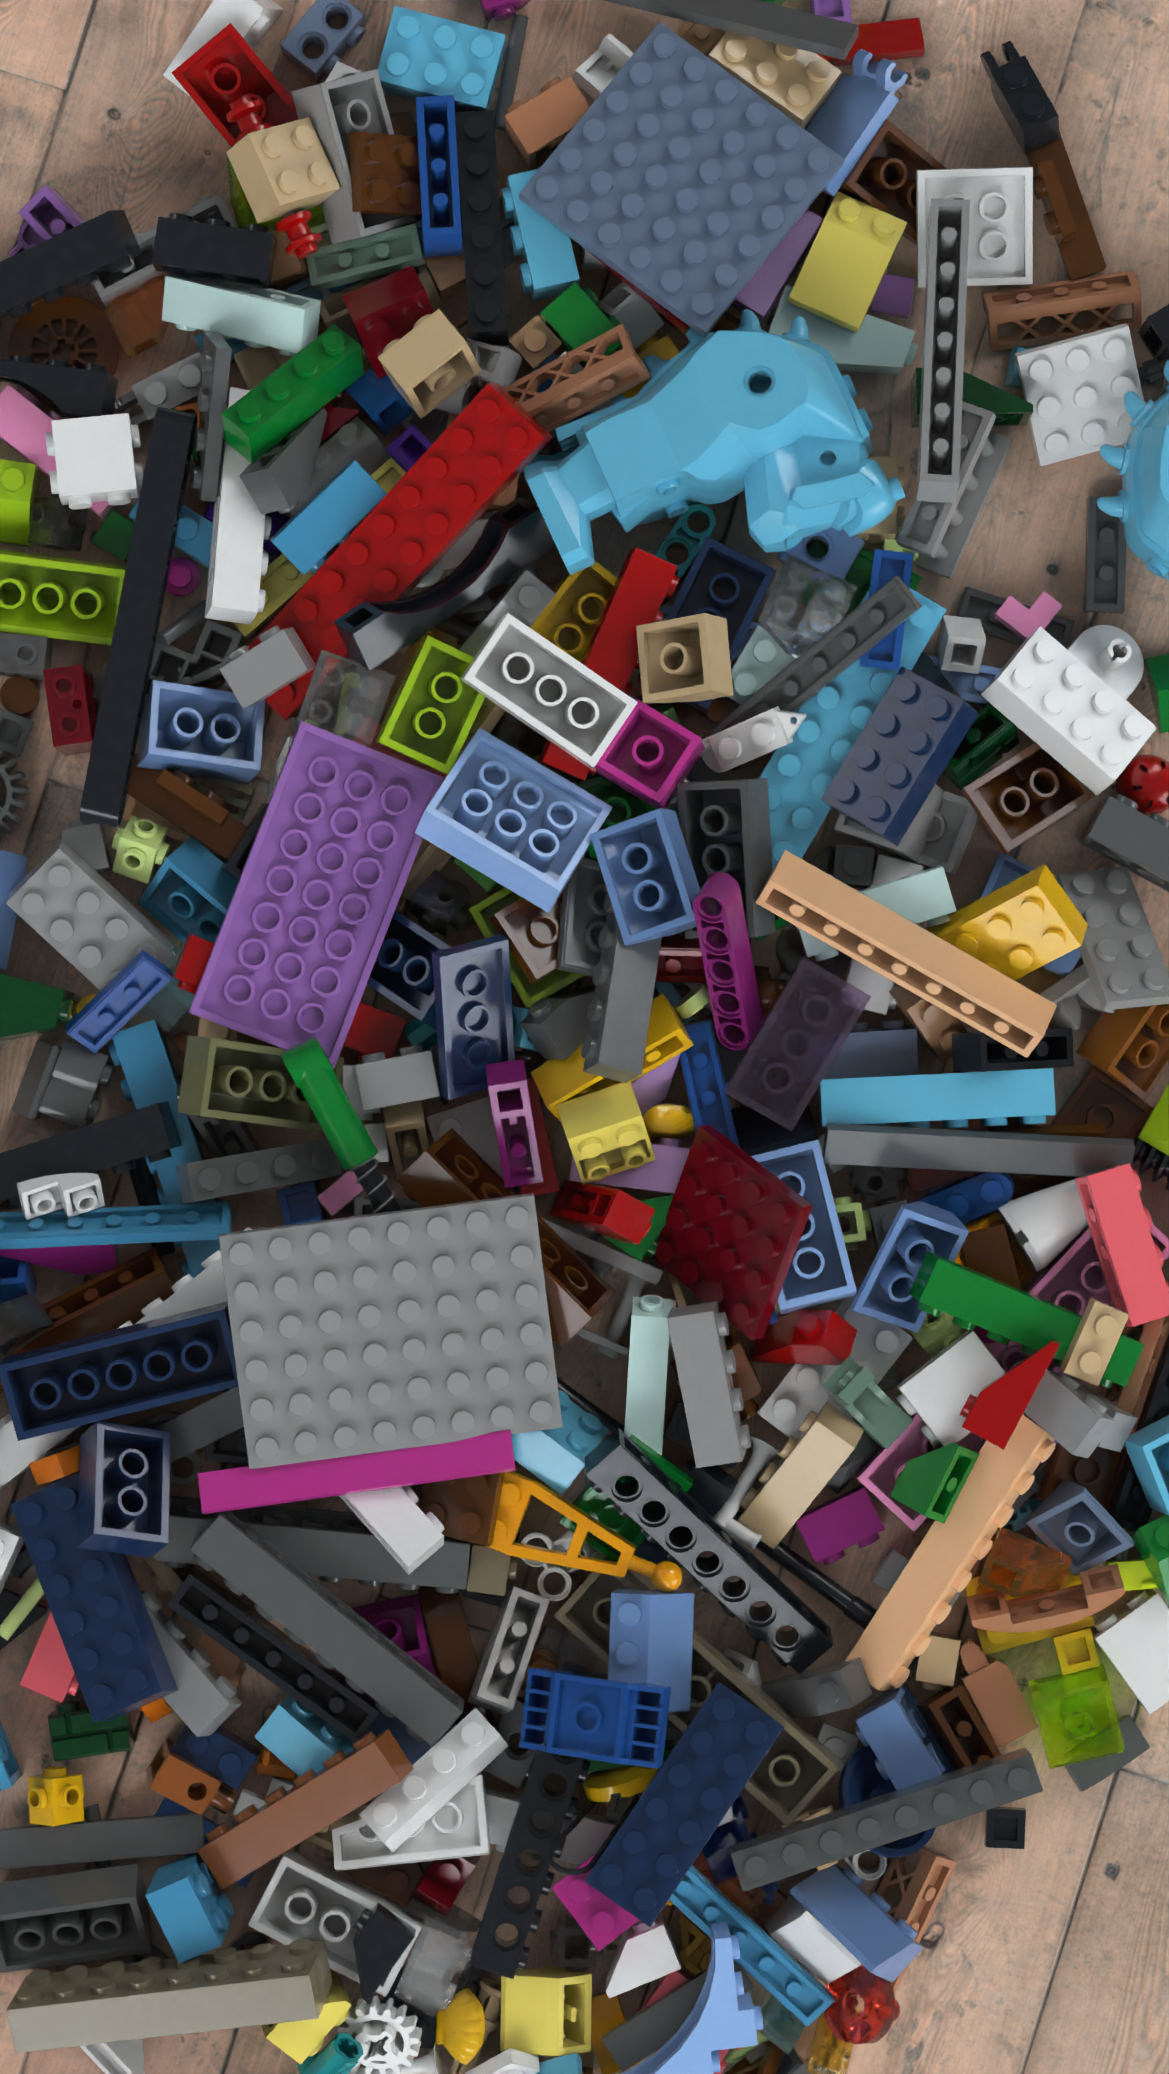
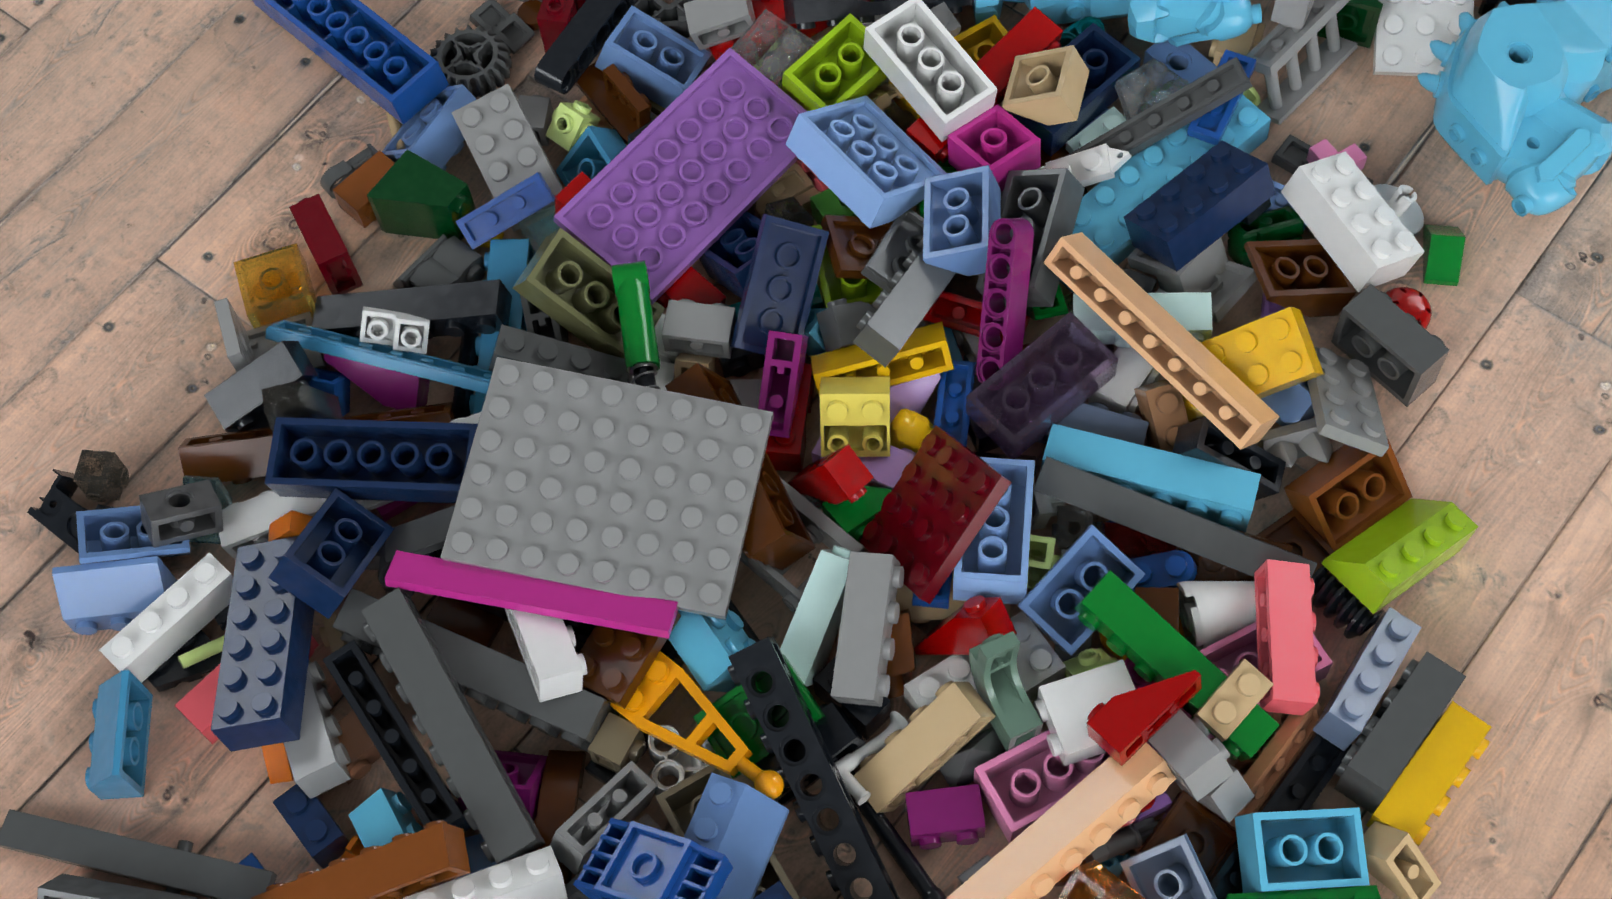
camera: 20 degrees right, 25 degrees down
yellow brick [27,1766,85,1827] -> none
dark green brick [48,1701,135,1762] -> none
dark orange torso [146,1738,236,1815] -> none
yellowish green tile [674,984,710,1019] -> none
green slope [890,1442,979,1524] -> none
white brick [935,615,986,674] -> none
dark grey plate [1084,496,1126,614] -> none

